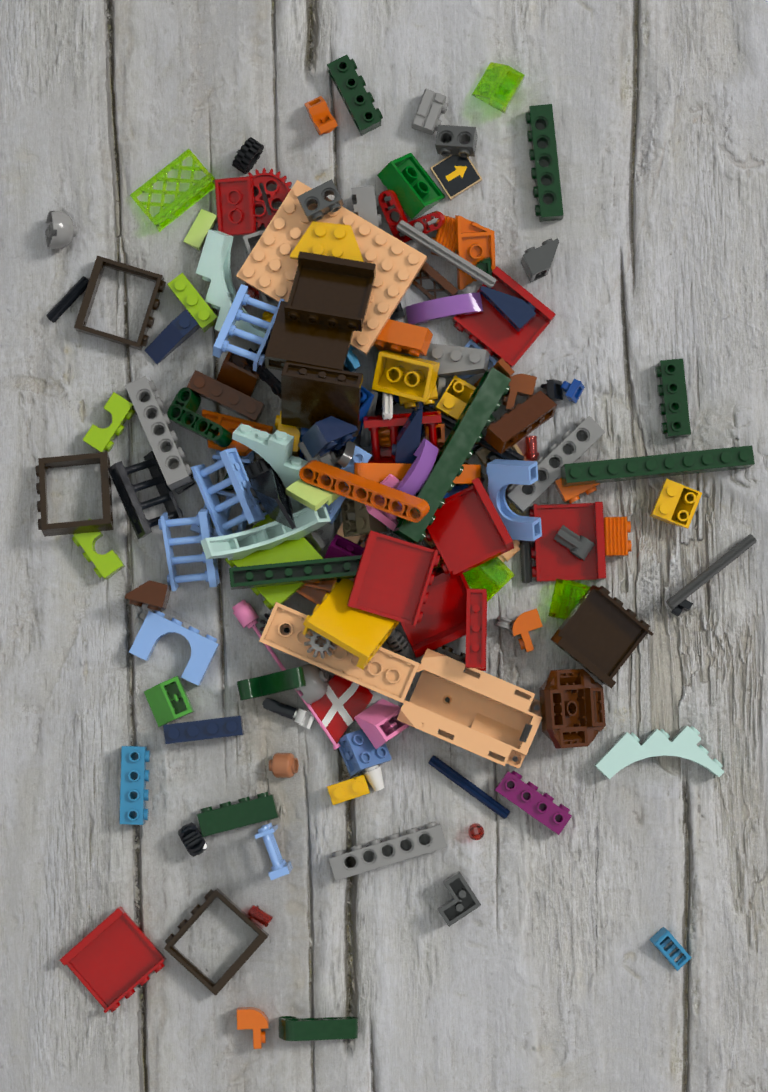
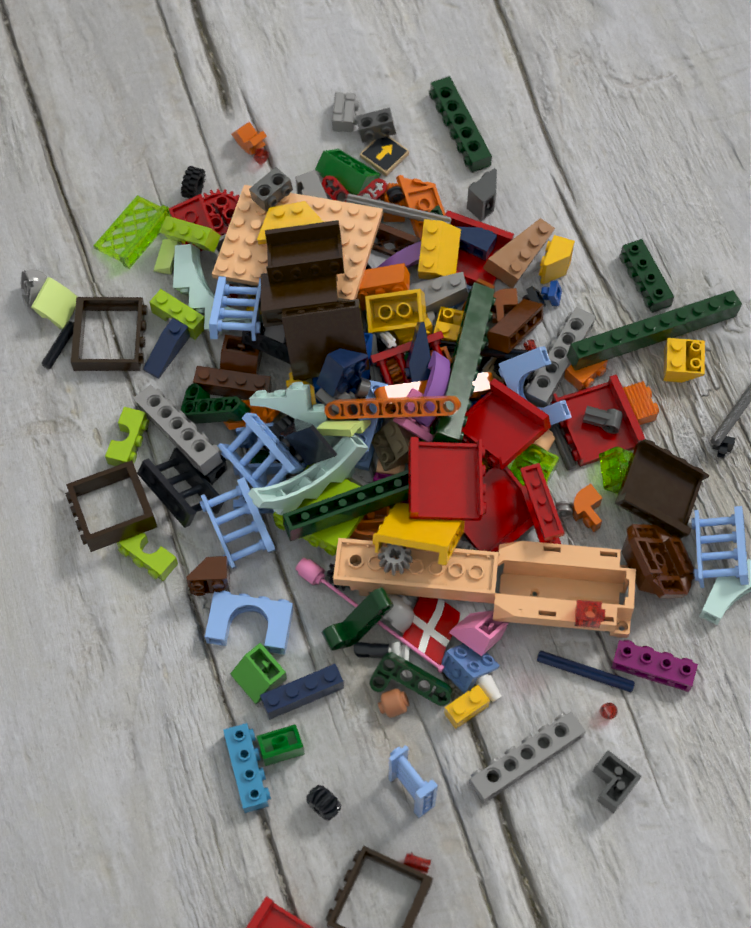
camera: 15 degrees left, 20 degrees down
dark green brick [197,792,279,837] -> none
dark green brick [327,55,383,136] -> none
clear neon green slope [472,62,525,113] -> none
none -> yellowish green slope [31,277,77,329]
none -> lime arch [160,216,221,253]
none -> clear red hinge [254,148,269,164]
none -> green slope [257,724,305,766]
none -> dark green beam [369,652,452,706]
none -> black bush [386,186,404,203]
none -> yellow slope [418,219,461,280]
none -> medium nougat wedge [483,218,555,288]
none -> yellow slope [538,235,575,285]
none -> clear red brick [575,600,605,628]
none -> light blue fence [691,506,749,588]

